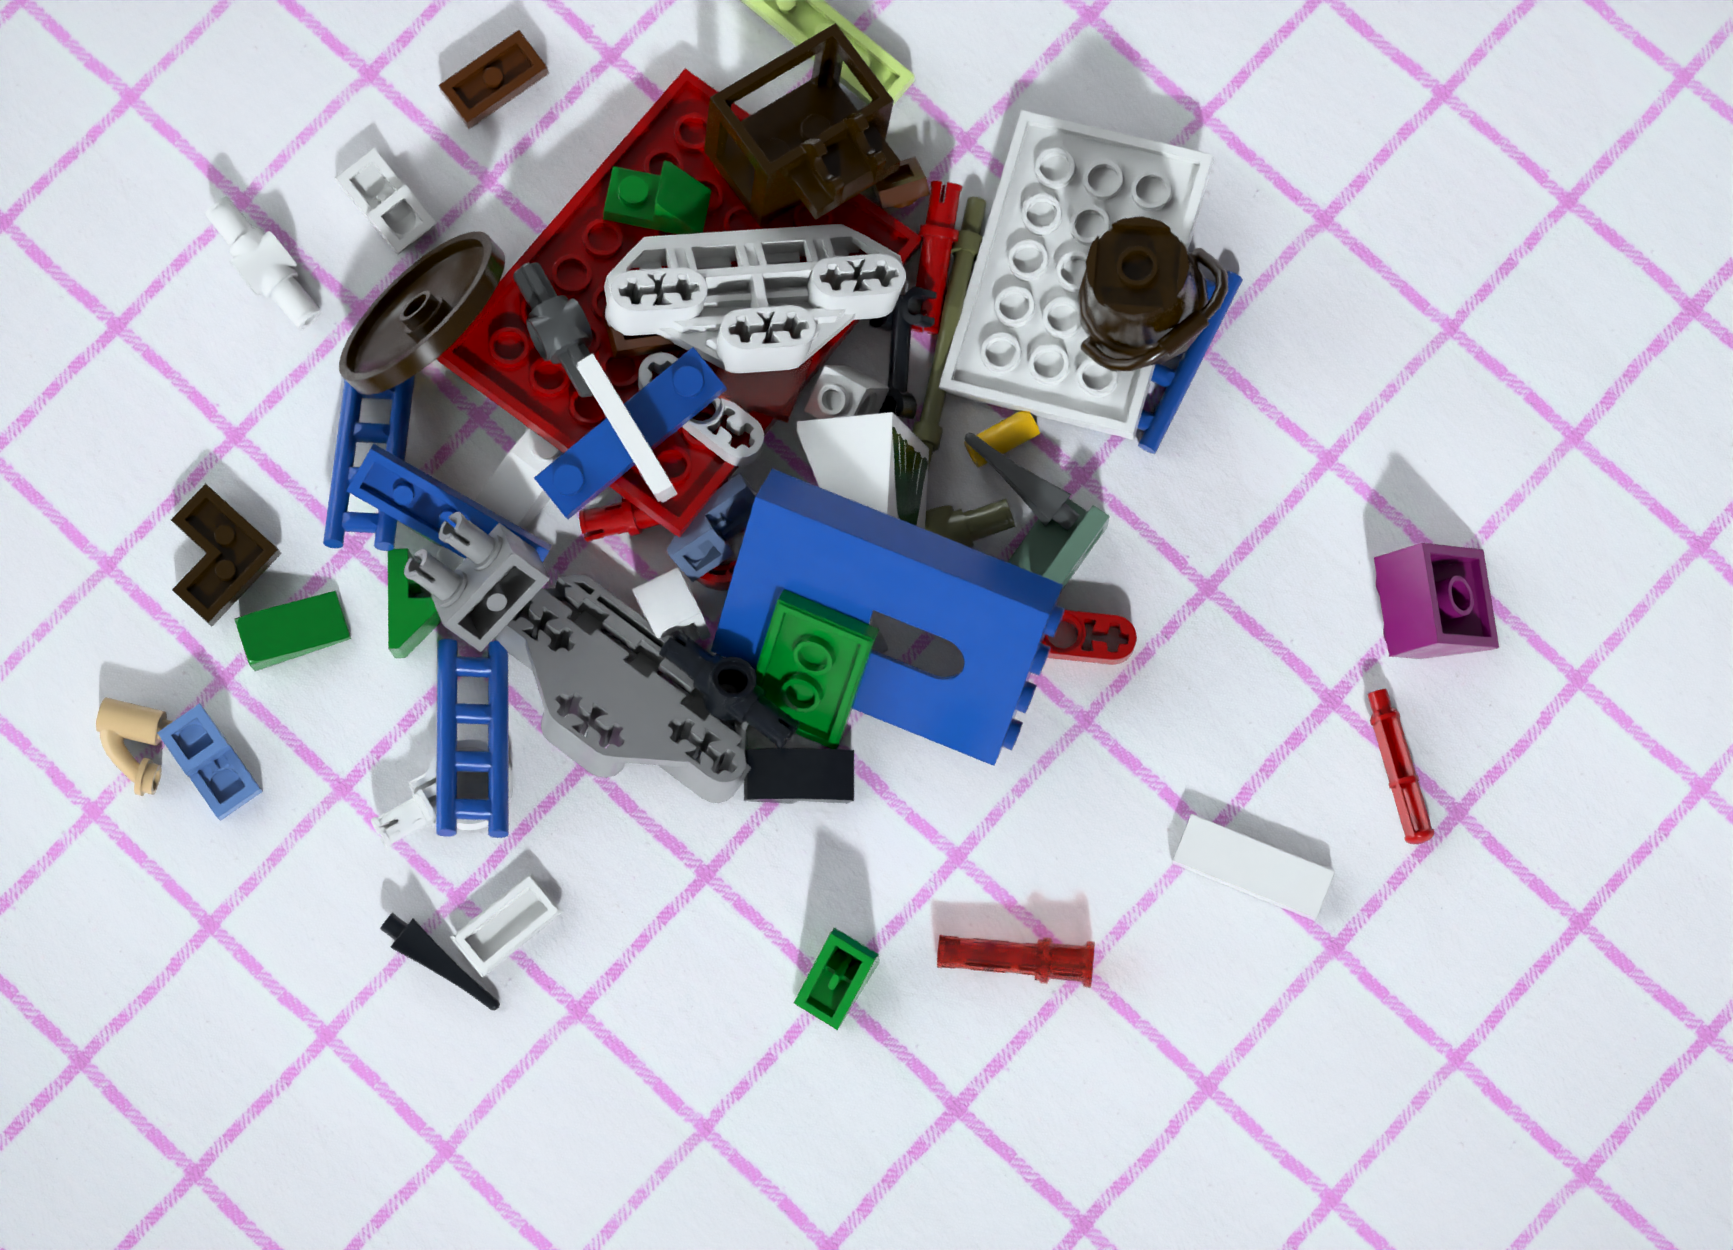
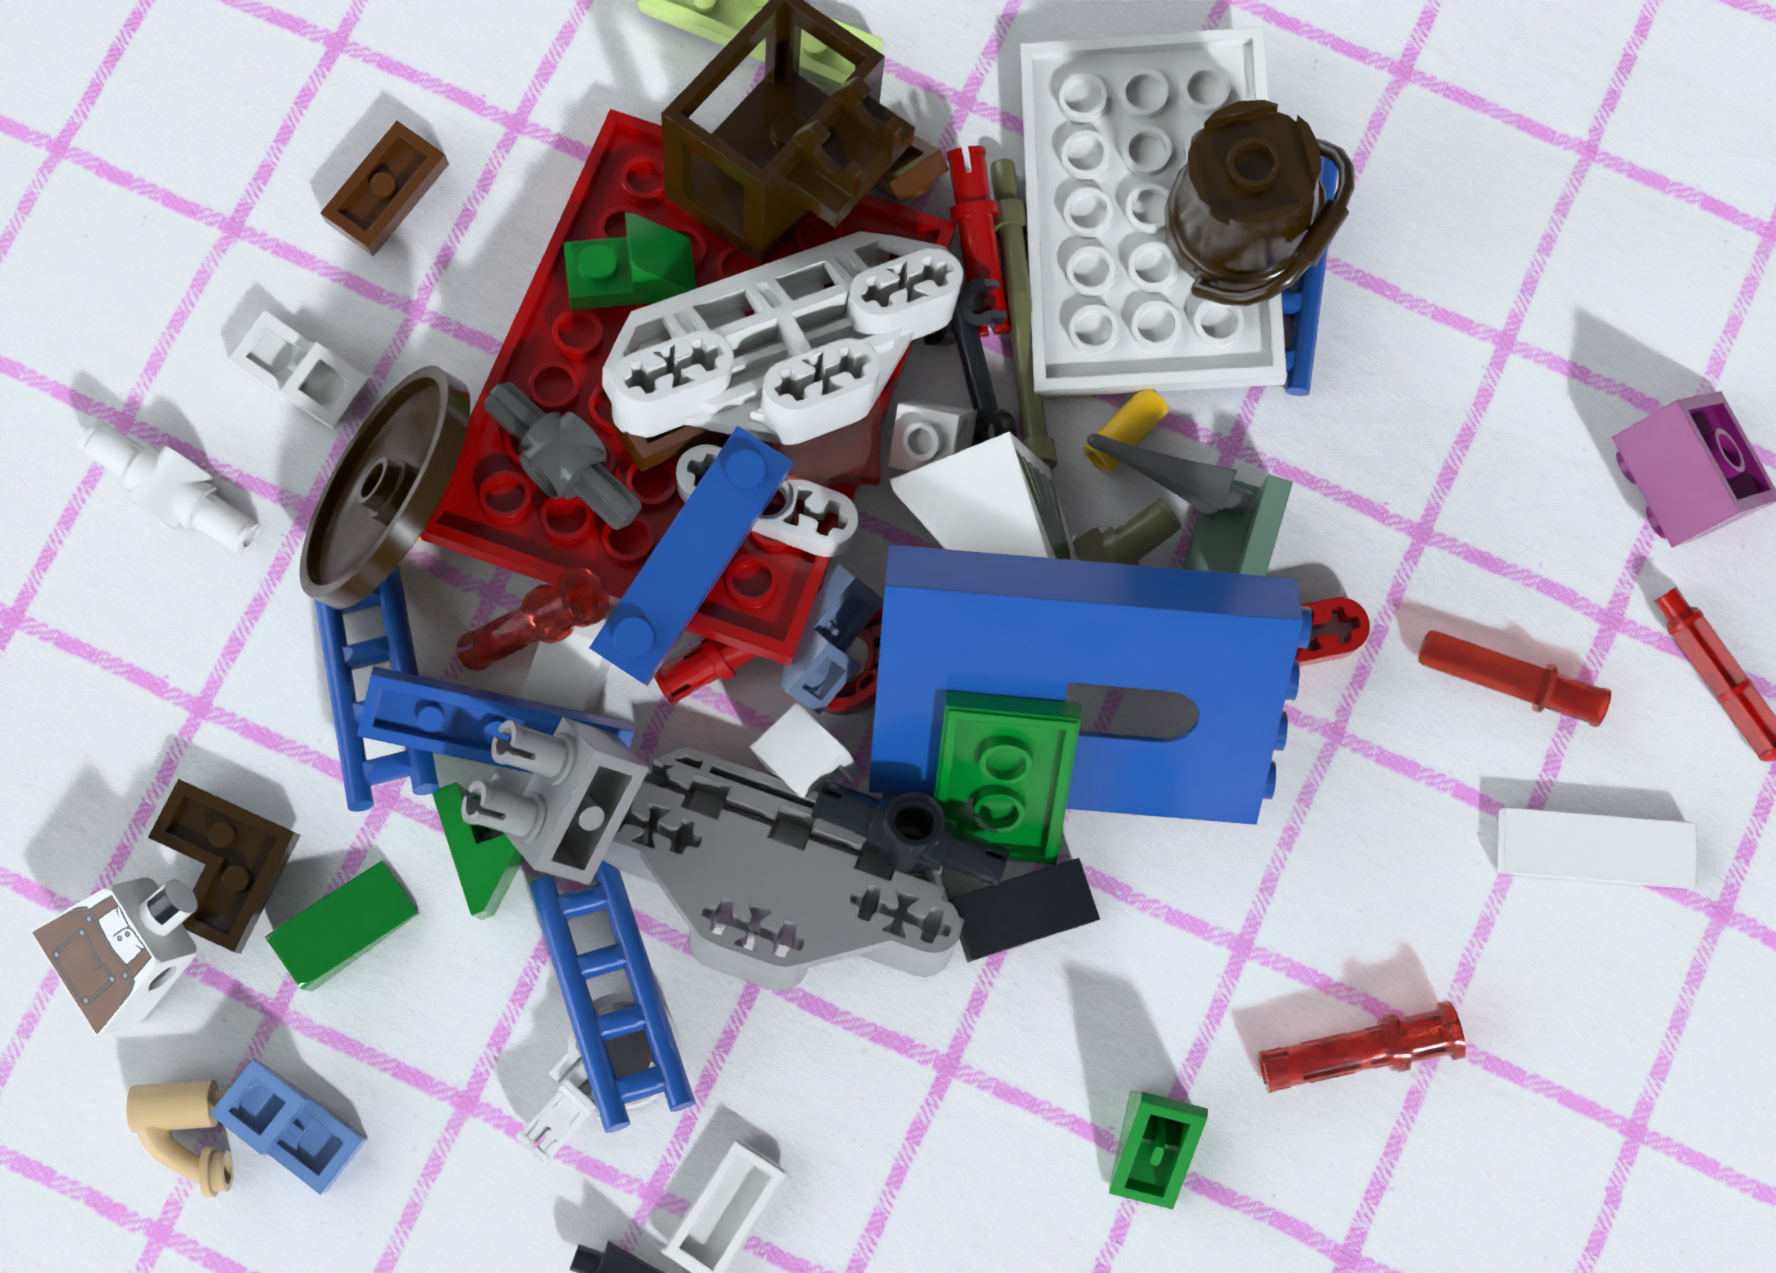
camera: 25 degrees left, 0 degrees up
white tile [577,353,677,503] -> none
none -> torso [30,877,198,1037]
none -> clear red pin [457,567,609,672]
none -> clear red axle [1417,630,1612,727]

